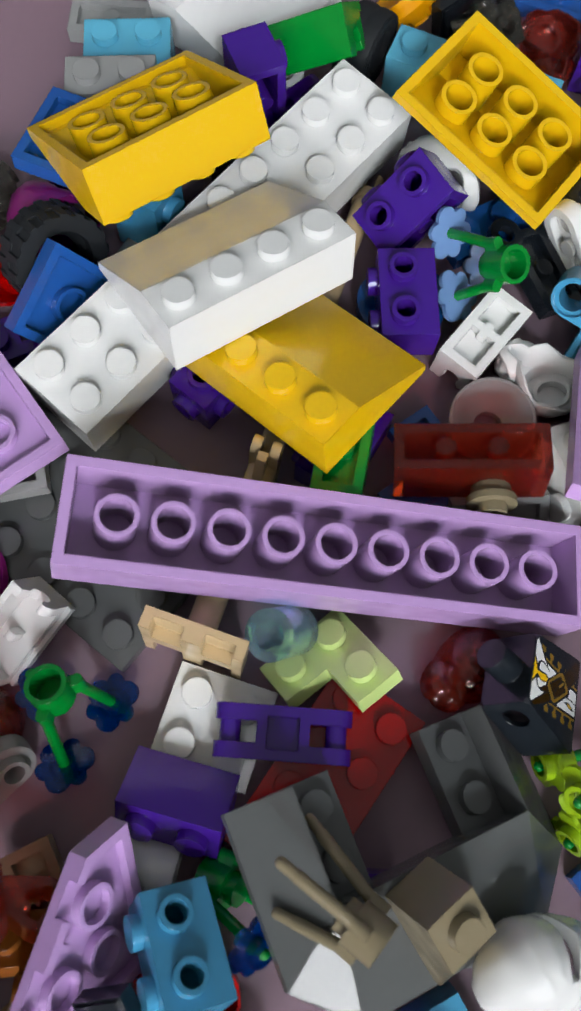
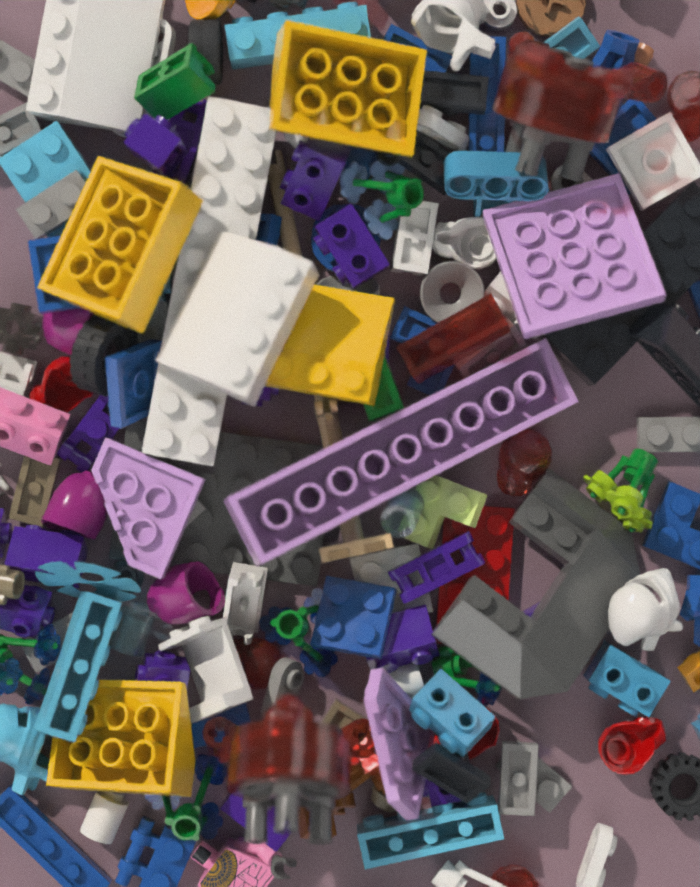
camera: 25 degrees left, 15 degrees up
dark tan plant [271,813,399,969] -> none
dark tan slope [385,856,497,986] -> none
dark tan plate [465,479,518,516] -> none
black torso [477,633,580,756] -> none
none -> blue plate [310,576,397,660]

